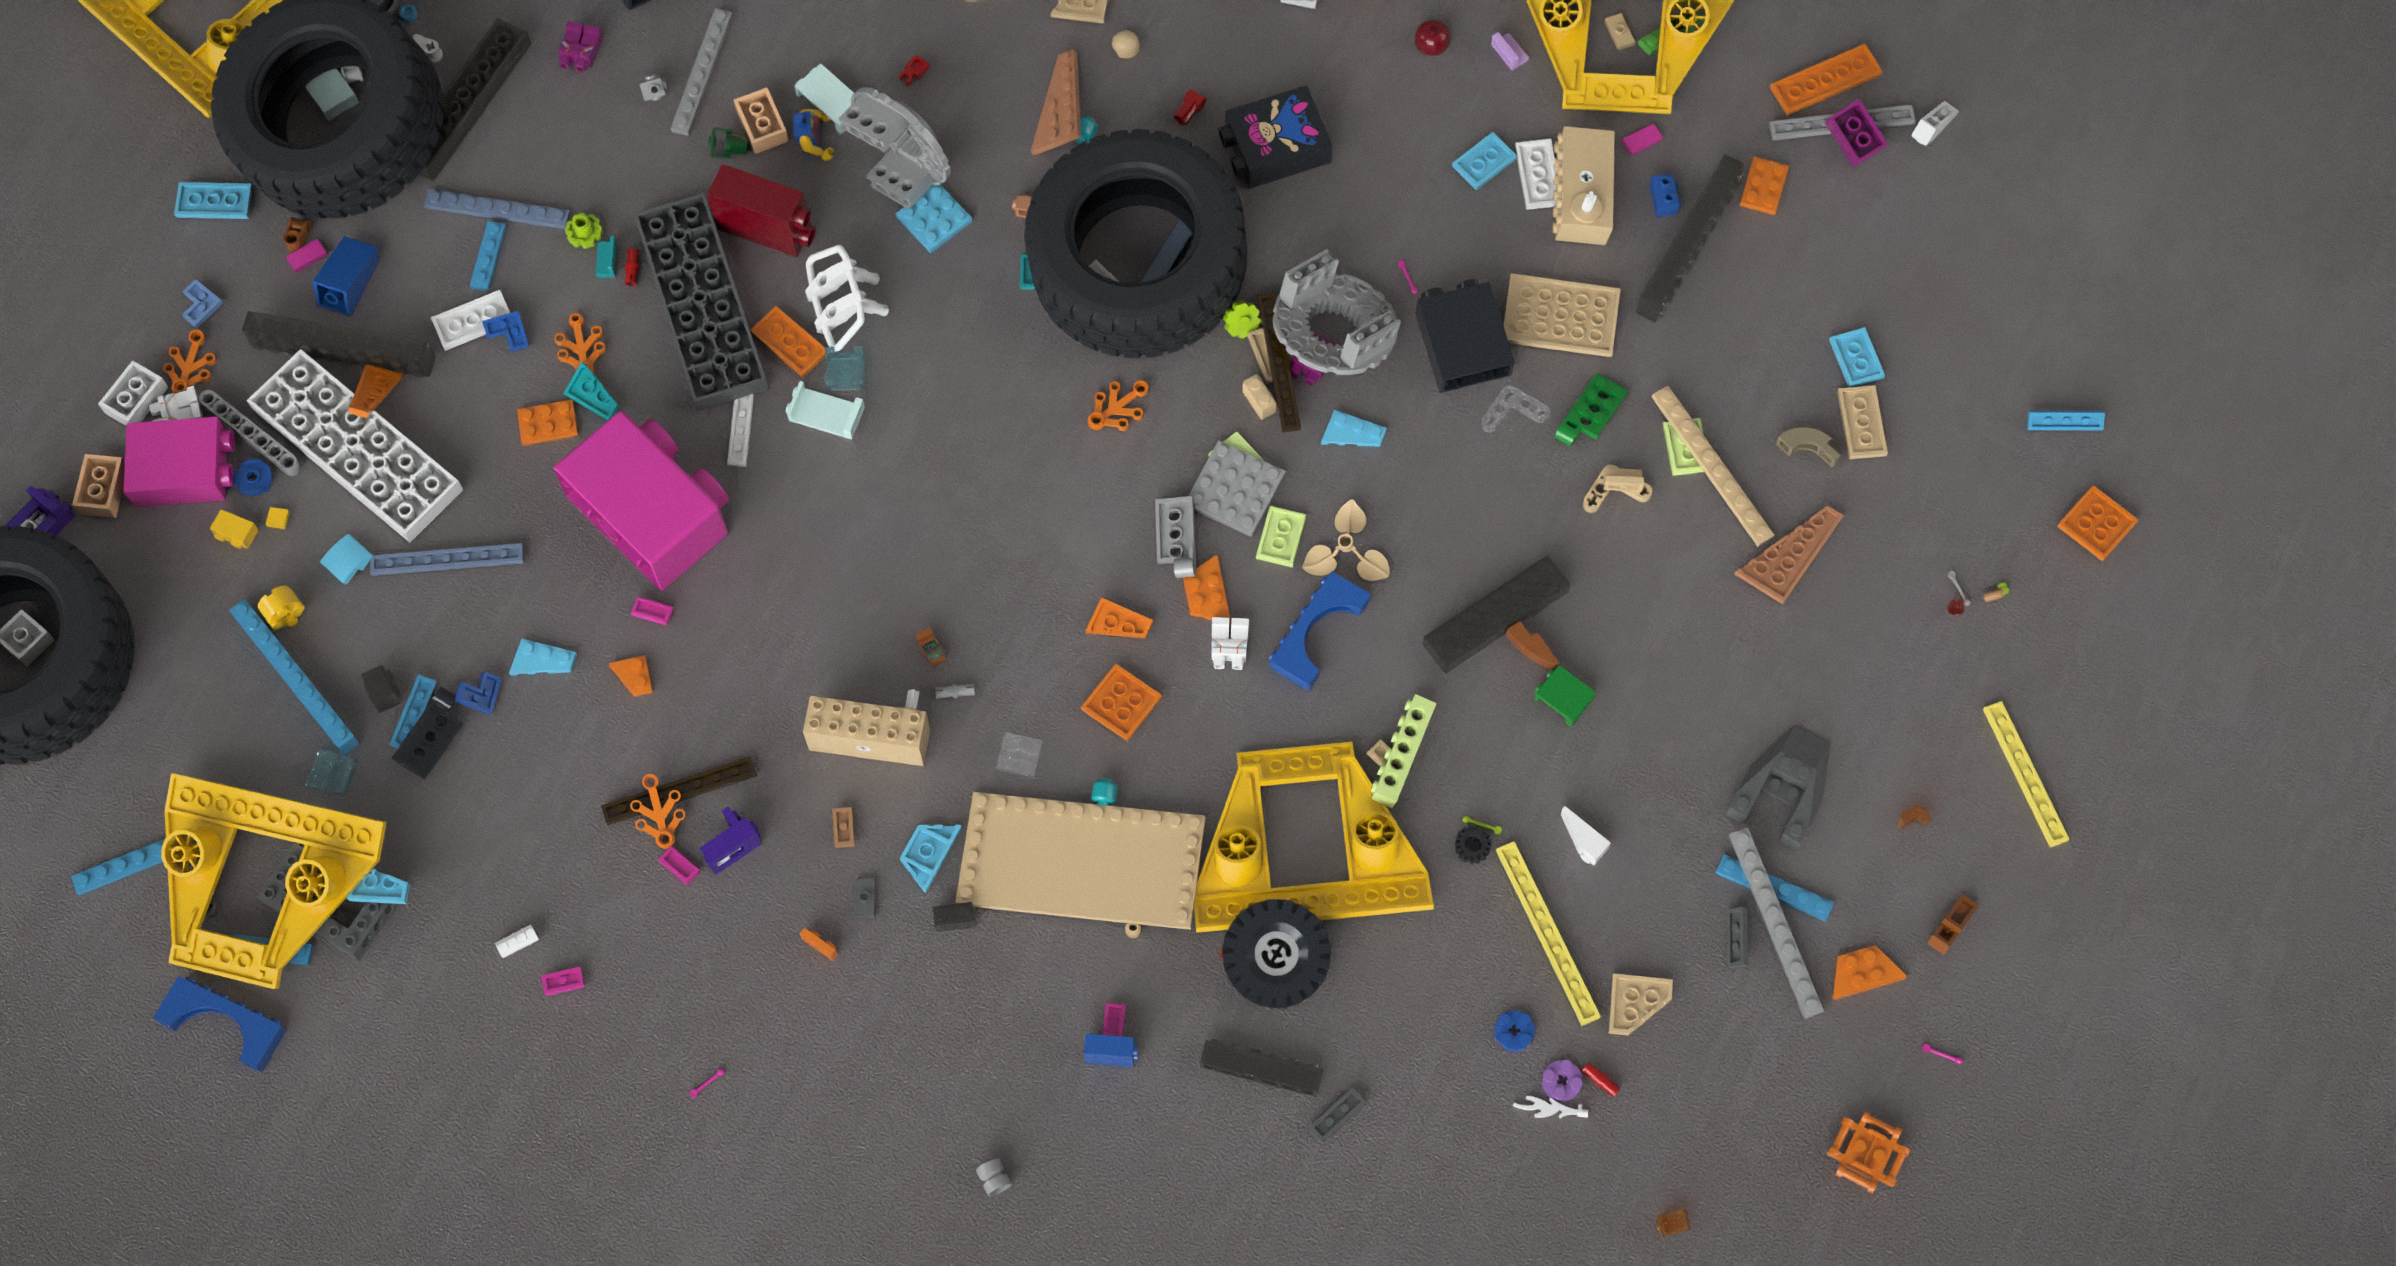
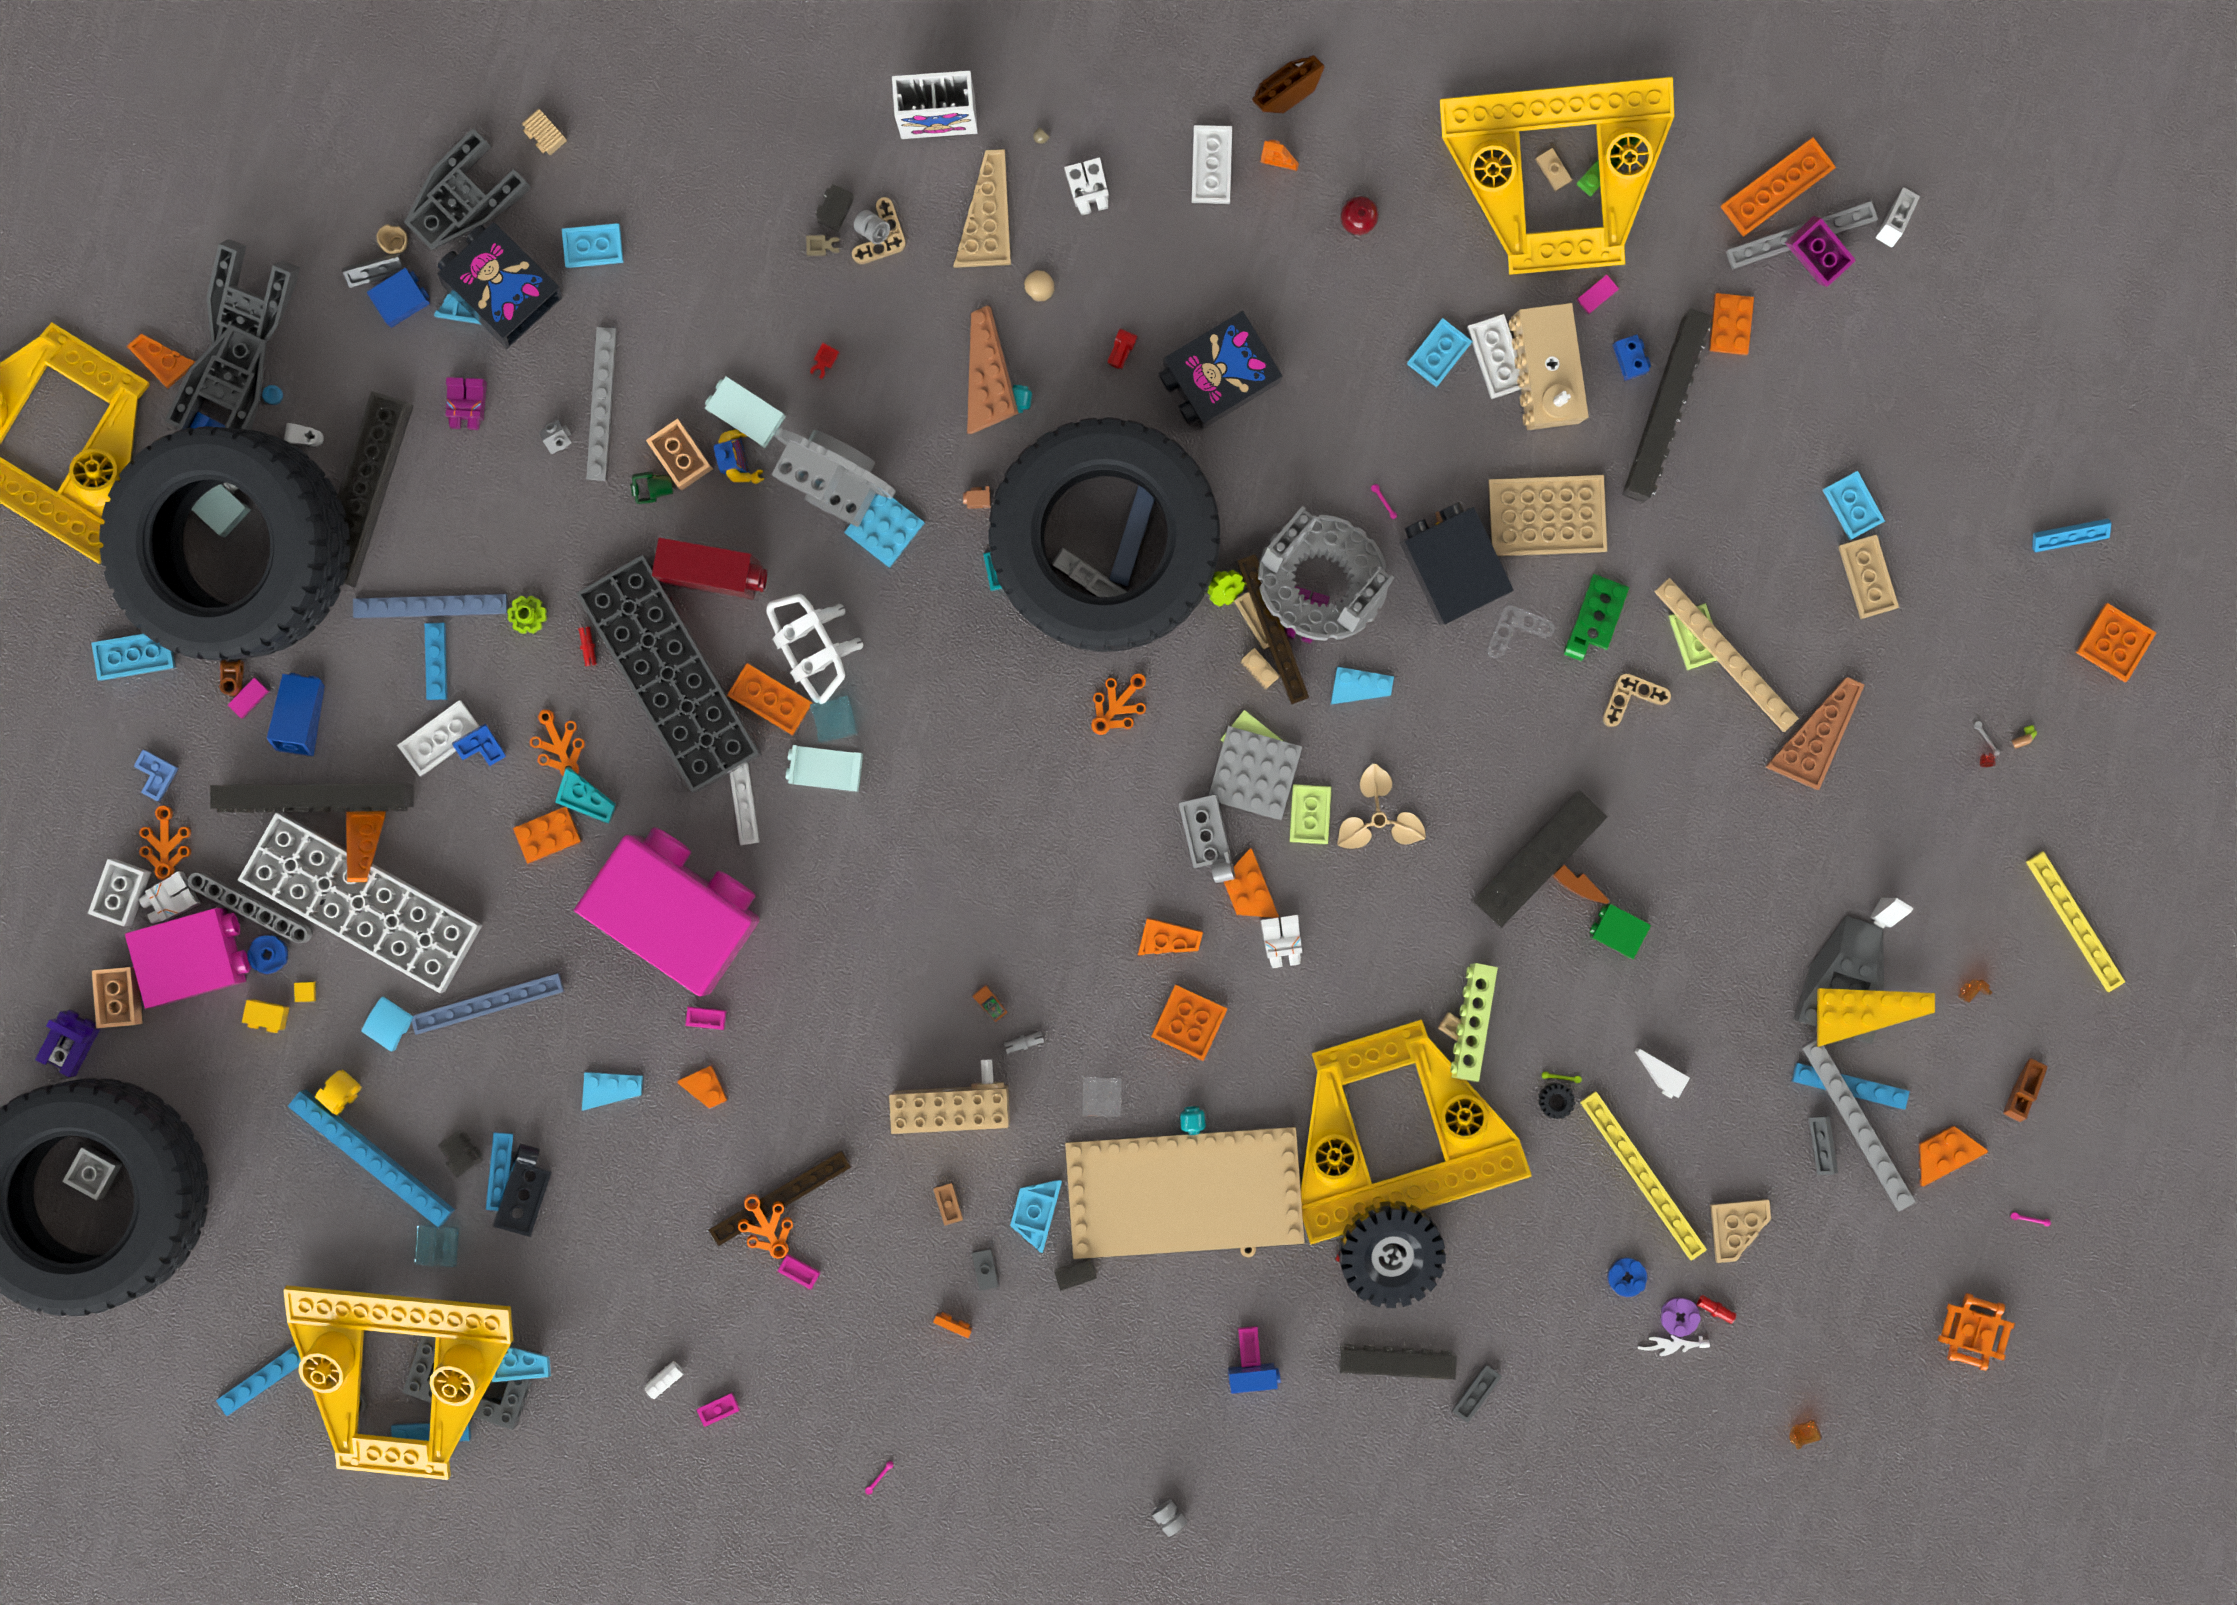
camera: 15 degrees left, 20 degrees up
blue arch [153,976,286,1073] -> none
blue plate [455,671,502,715] -> none
teal panel [596,235,618,278] -> none
dark purple brick [699,807,761,875] -> none
blue arch [1269,572,1371,691] -> none
lavender panel [1491,32,1529,70] -> none
tan panel [1604,468,1644,492] -> none
dark tan arch [1776,427,1841,468] -> none
none -> yellow wing [1817,988,1935,1047]
none -> white slope [1870,898,1913,929]

